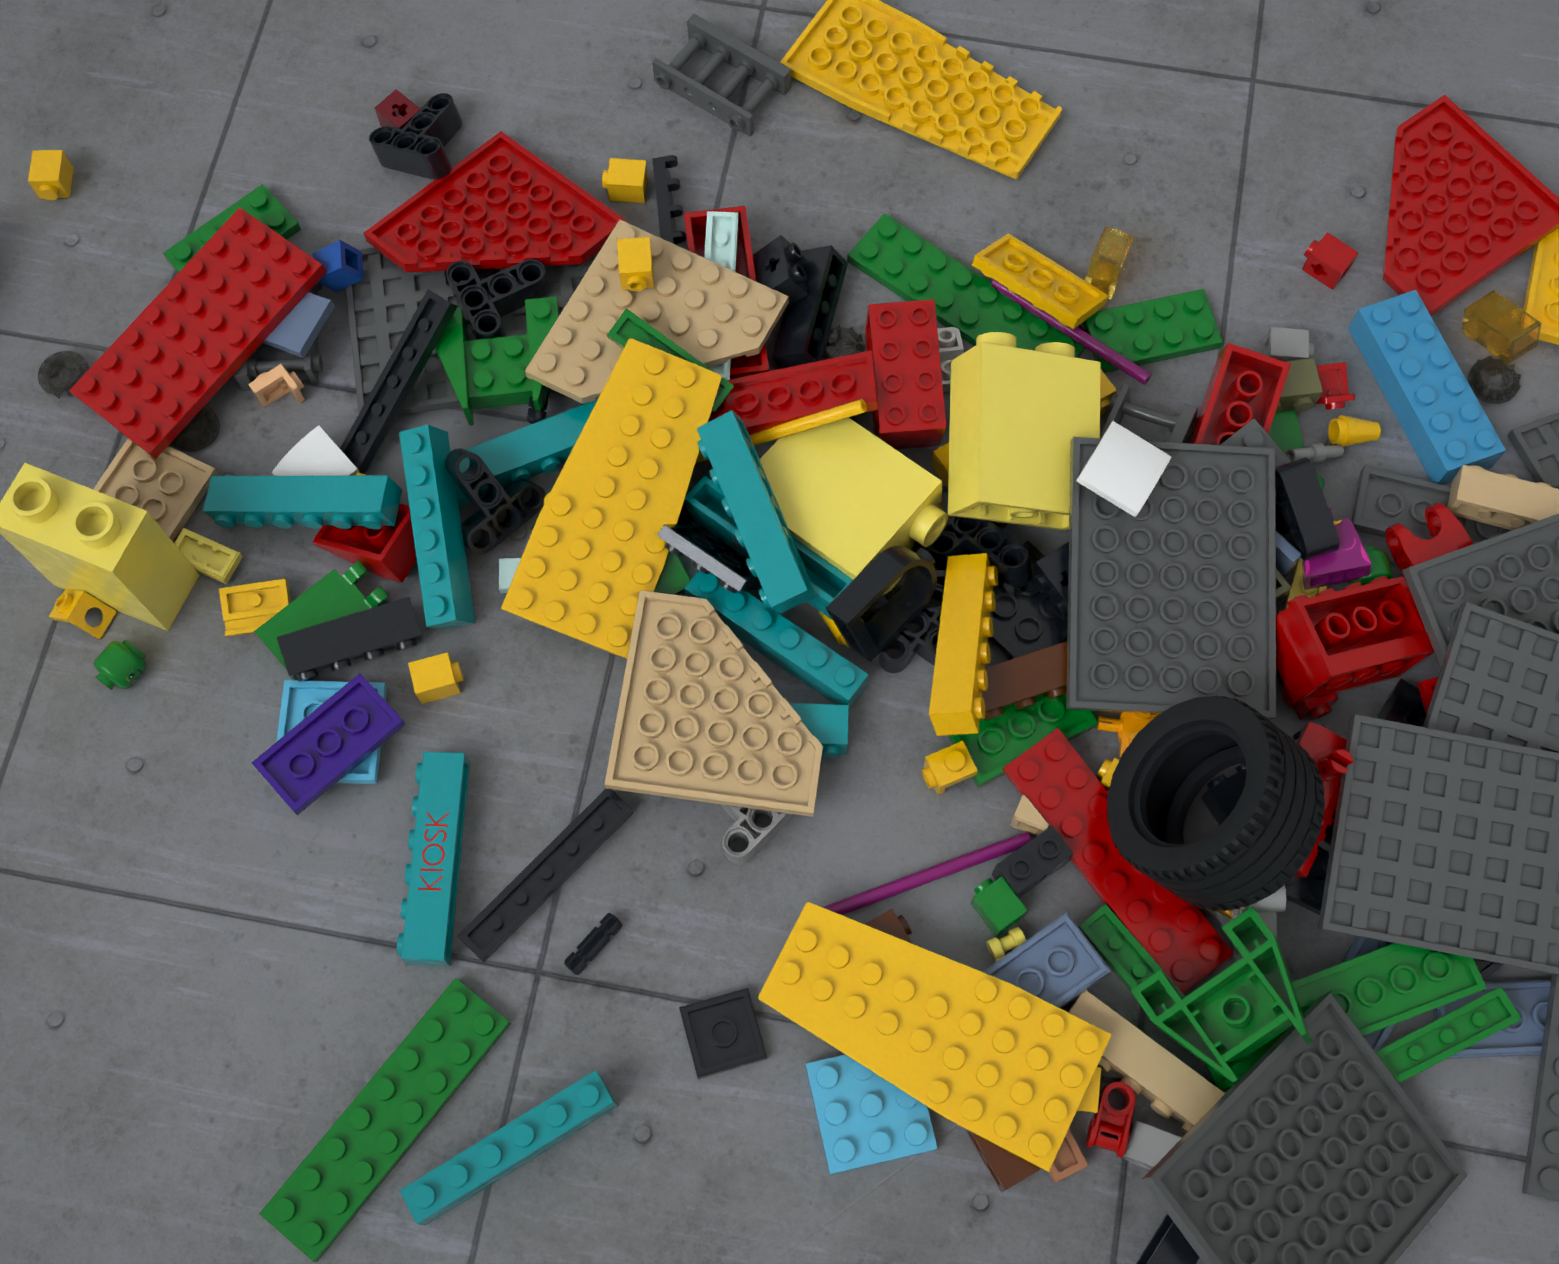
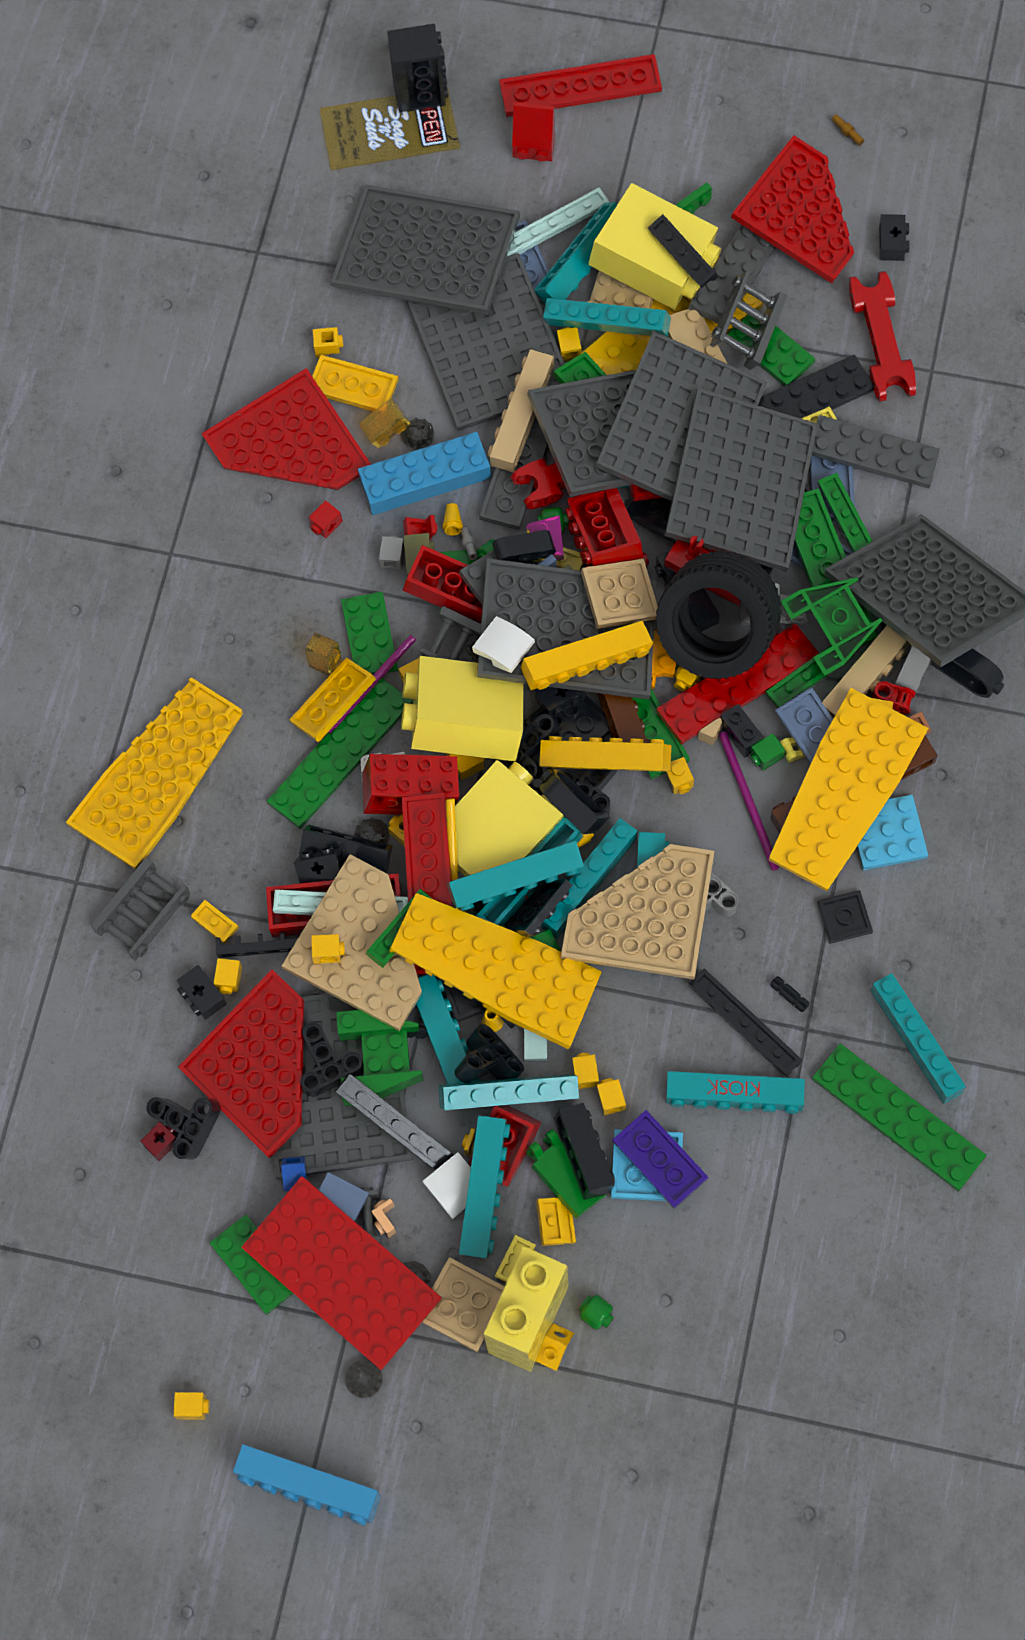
camera: 85 degrees left, 0 degrees up
none -> black brick [177,965,227,1020]
none -> yellow plate [191,900,239,944]
none -> yellow brick [521,620,653,690]
none -> yellow brick [572,1053,599,1089]
none -> tan plate [581,559,658,629]

